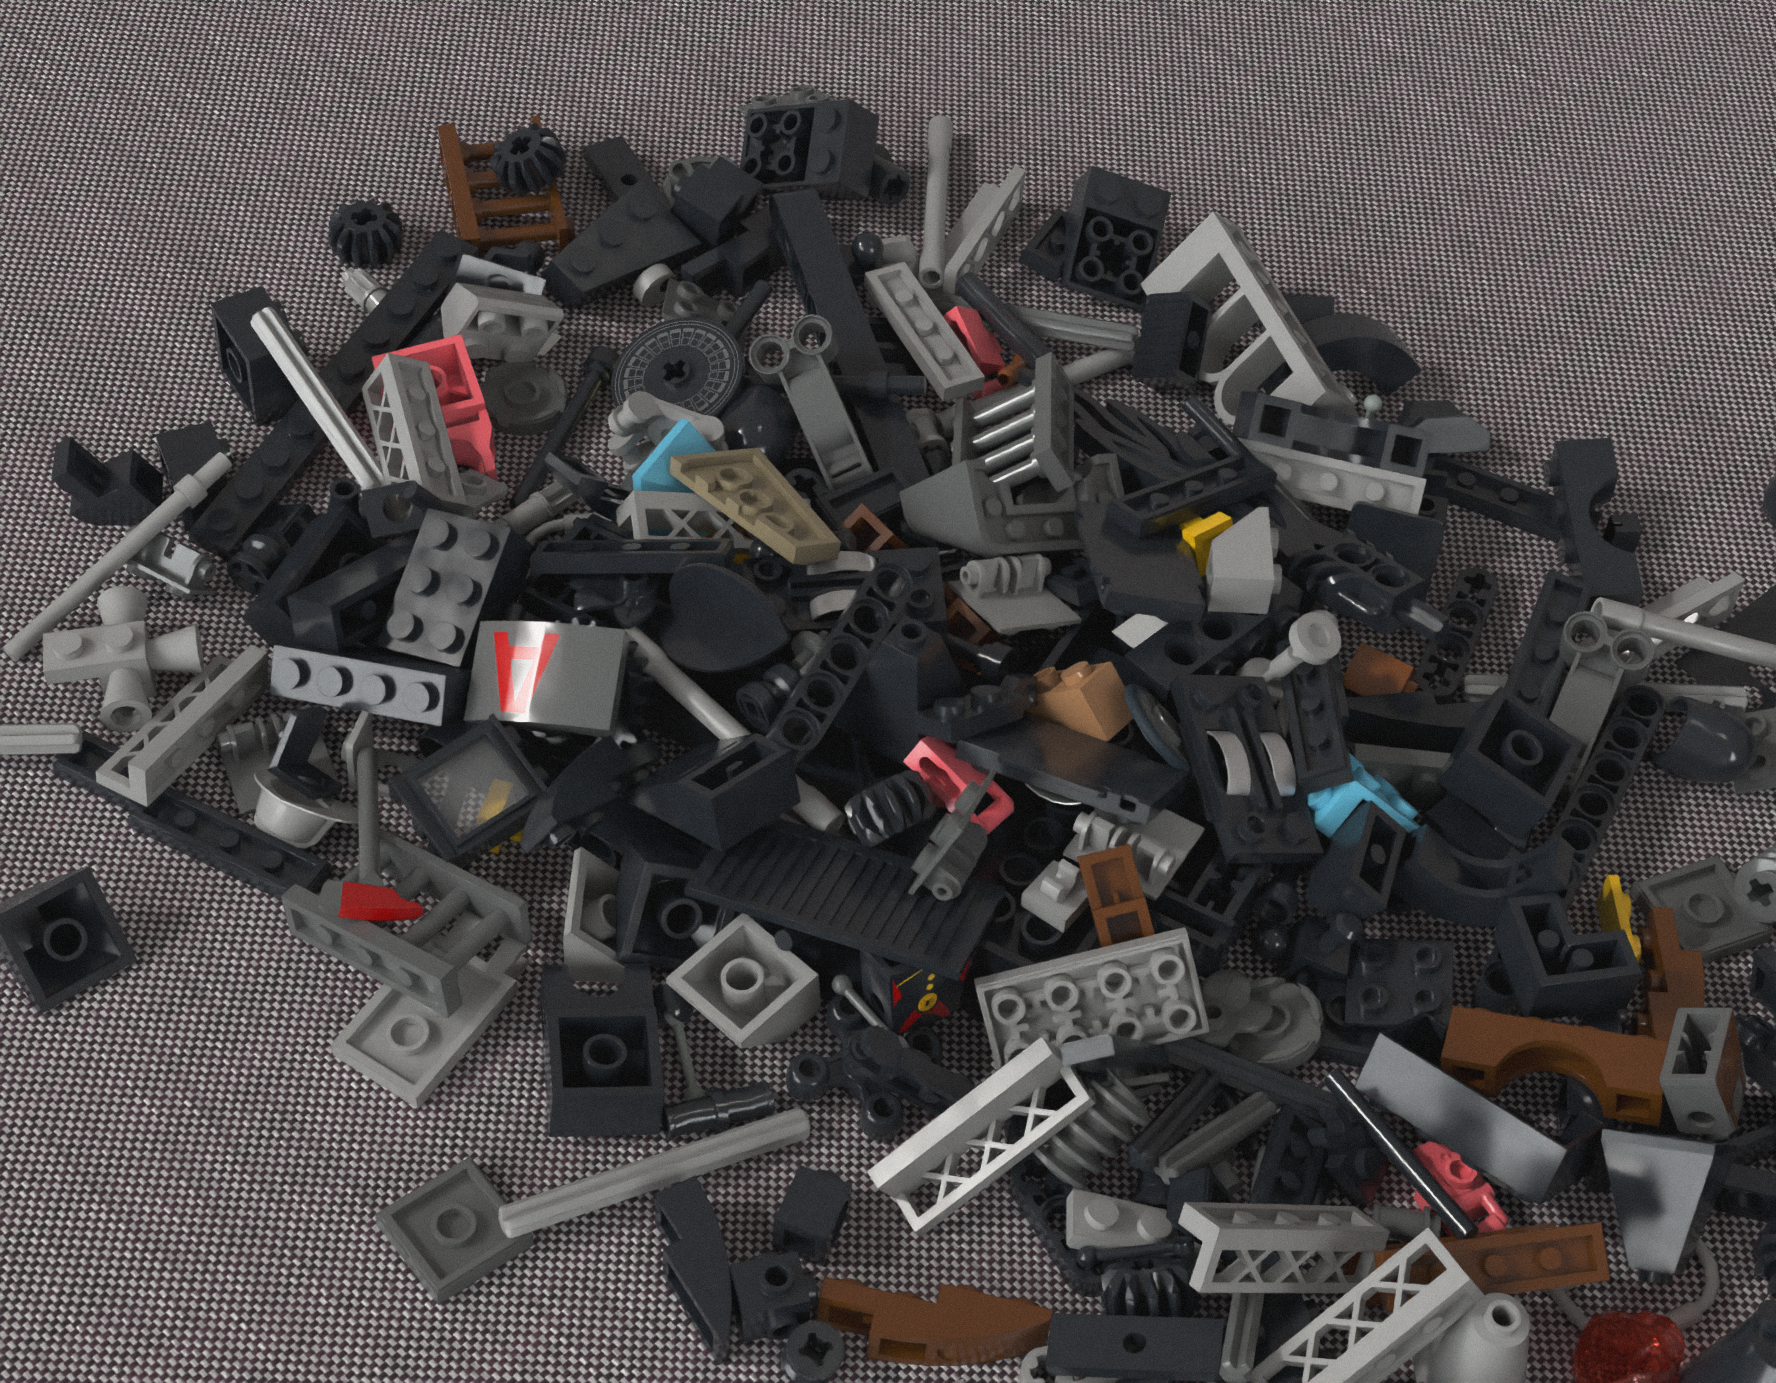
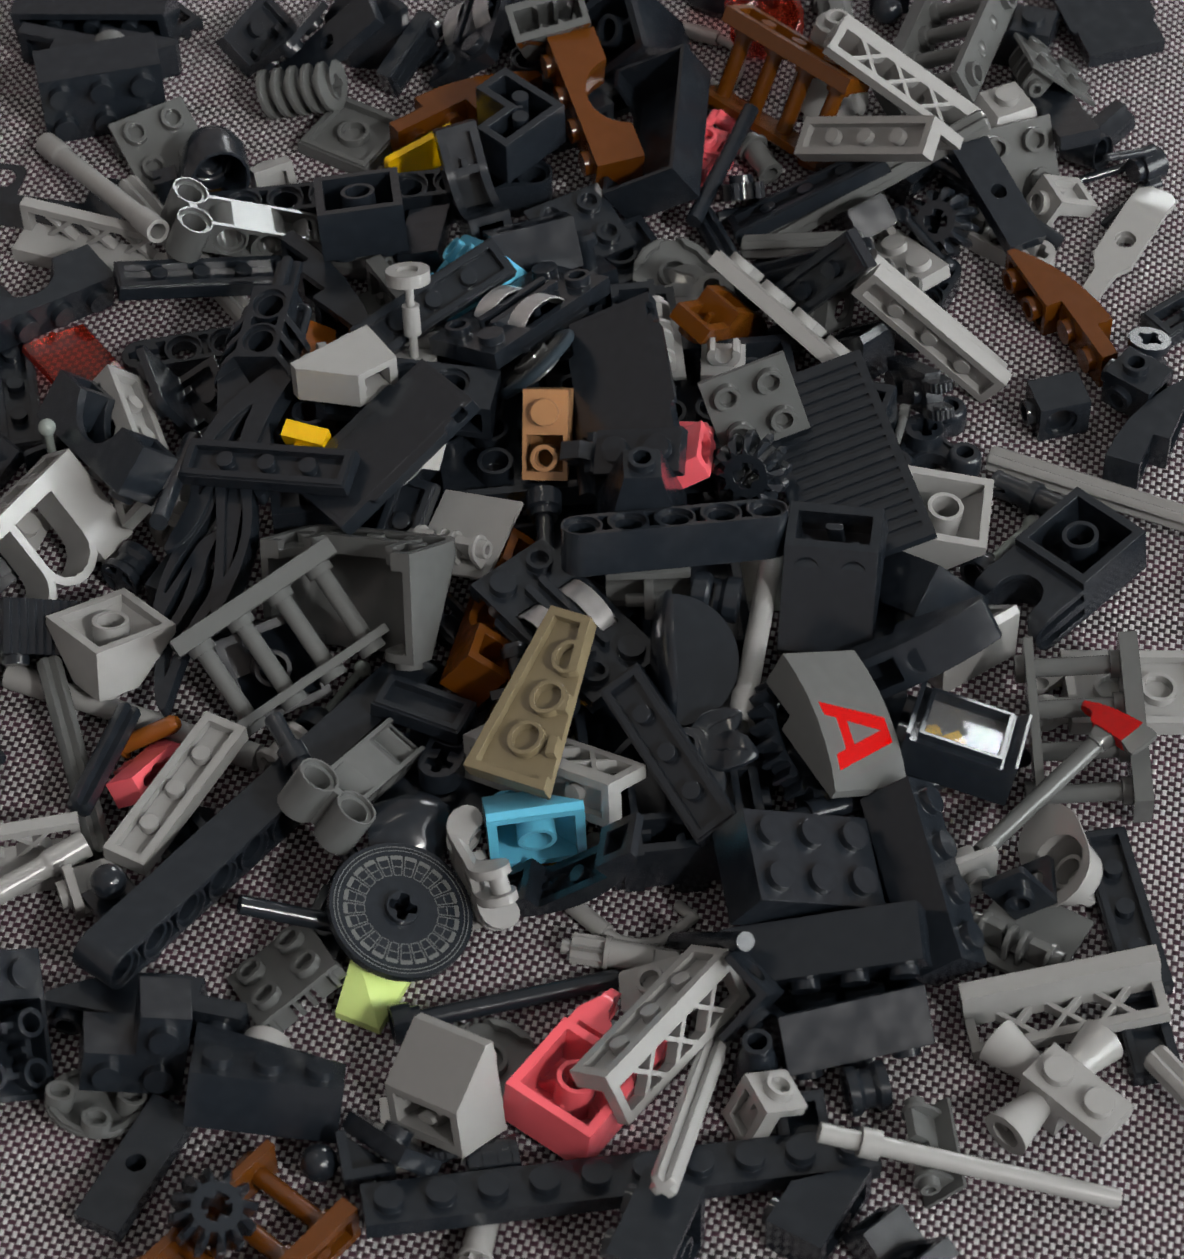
camera: 120 degrees left, 0 degrees up
none -> clear red piece [22,324,124,384]
none -> light grey slope [45,588,176,702]
none -> light grey tile [250,155,297,188]
none -> light grey bracket [721,1069,807,1140]

